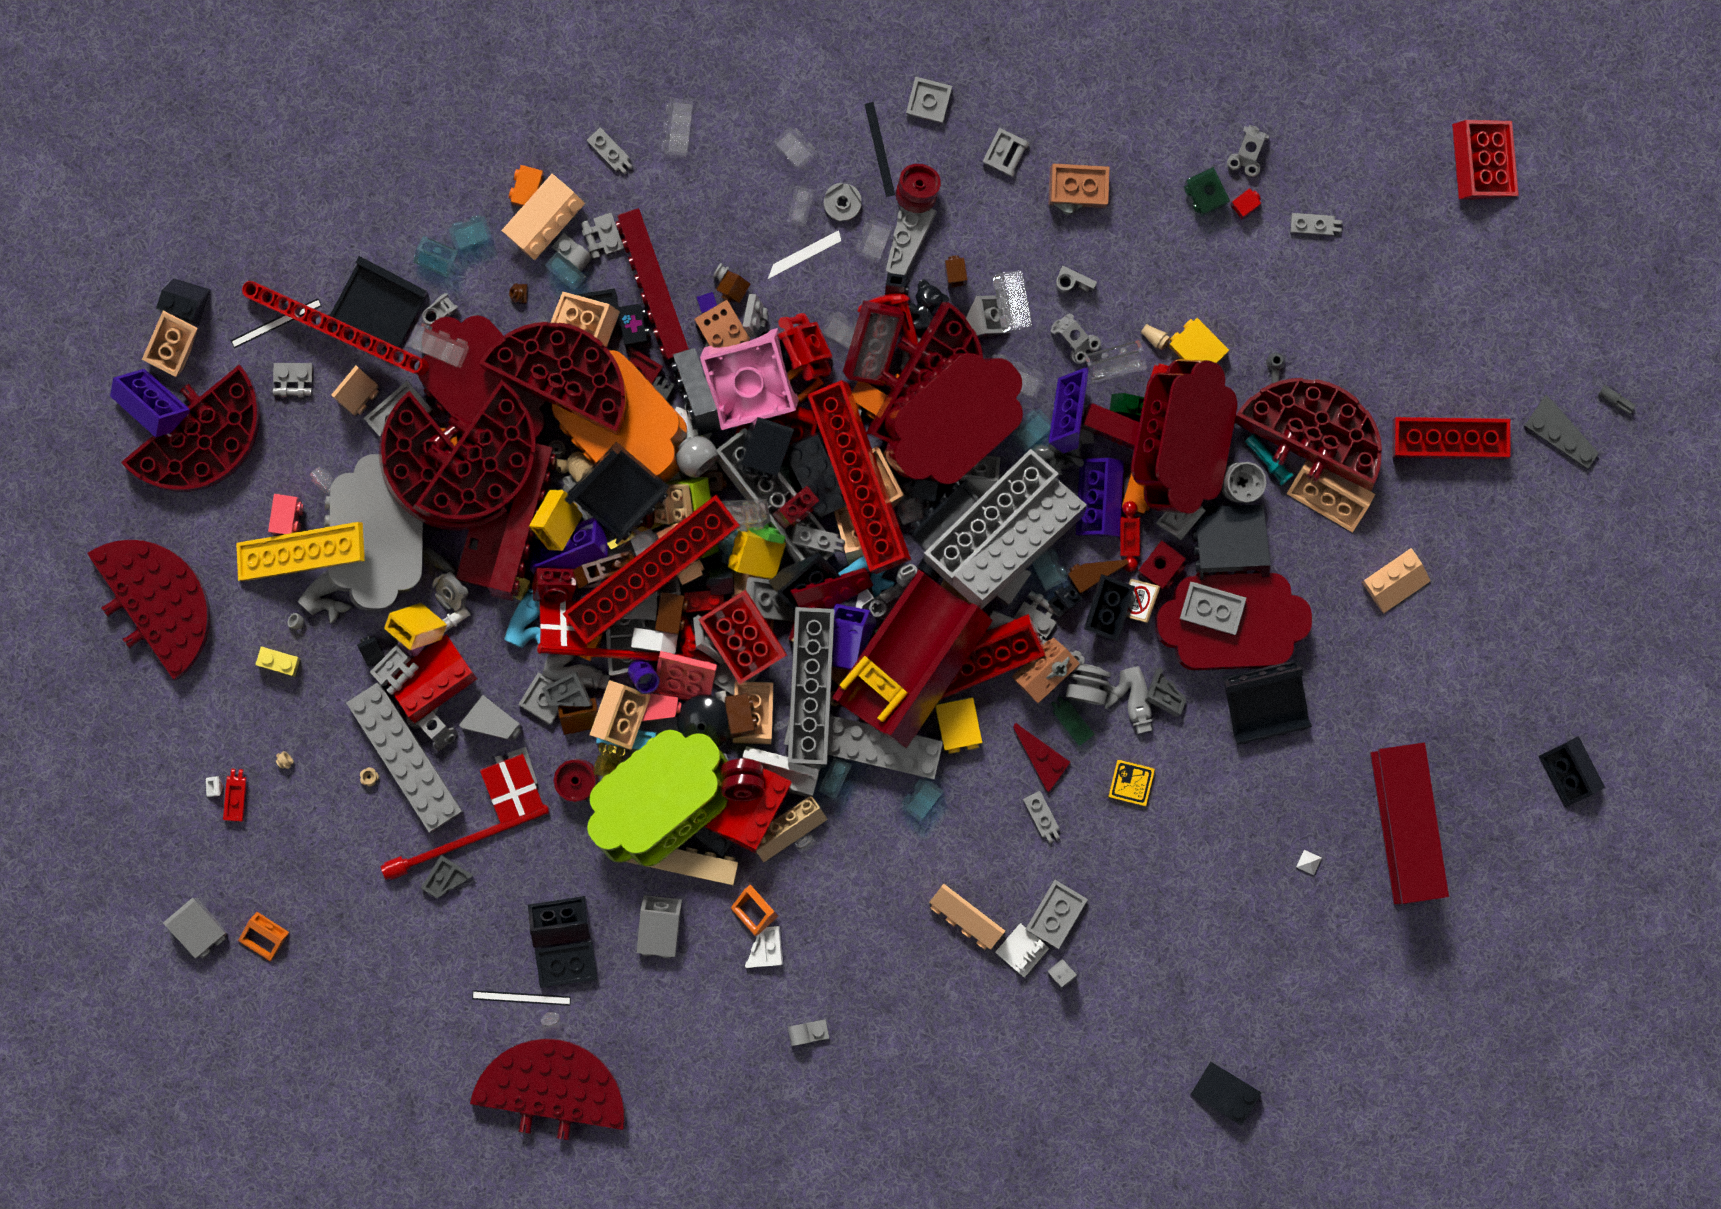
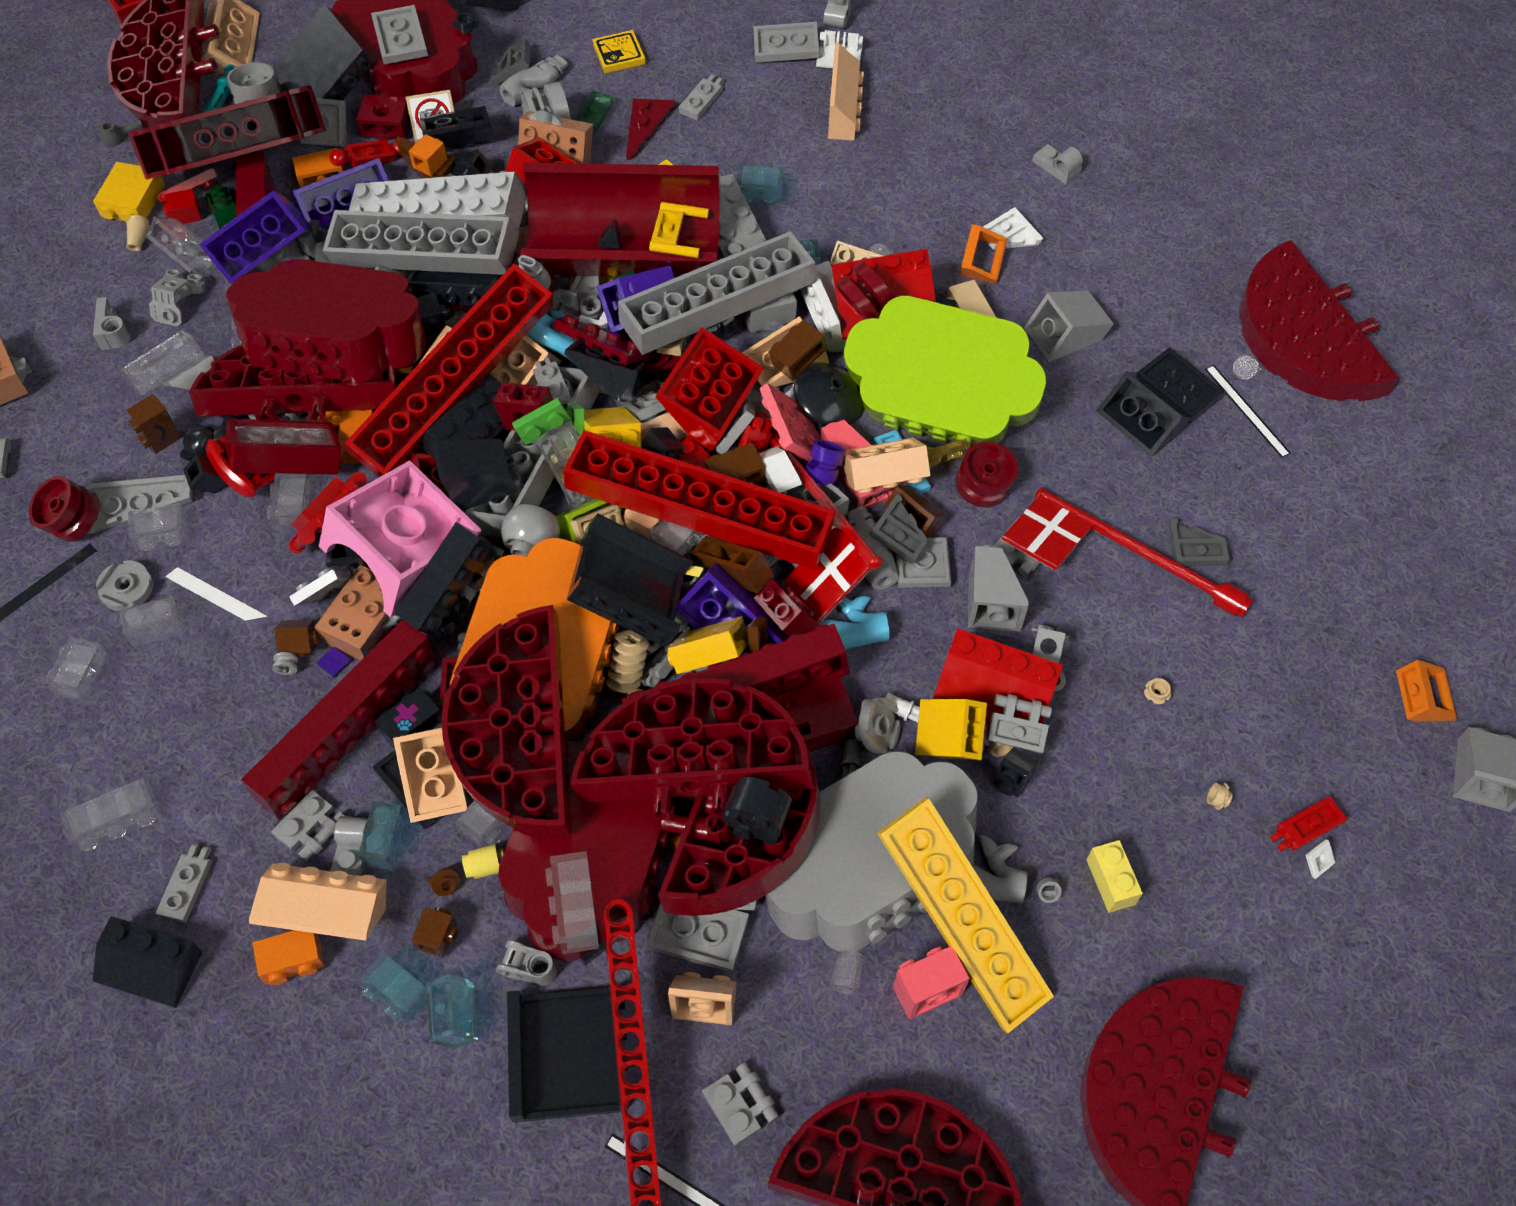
camera: 120 degrees left, 25 degrees down
light grey brick [346,682,463,833] -> none
none -> black slope [93,916,203,1008]
none -> orange brick [409,134,448,176]
none -> reddish brown brick [411,907,459,958]
none -> black plate [452,12,479,35]
none -> light yellow brick [462,844,504,879]
none -> bright green plate [512,398,571,445]
none -> black slope [598,220,622,248]
none -> black brick [722,777,792,845]
none -> reddish brown plate [745,617,768,653]

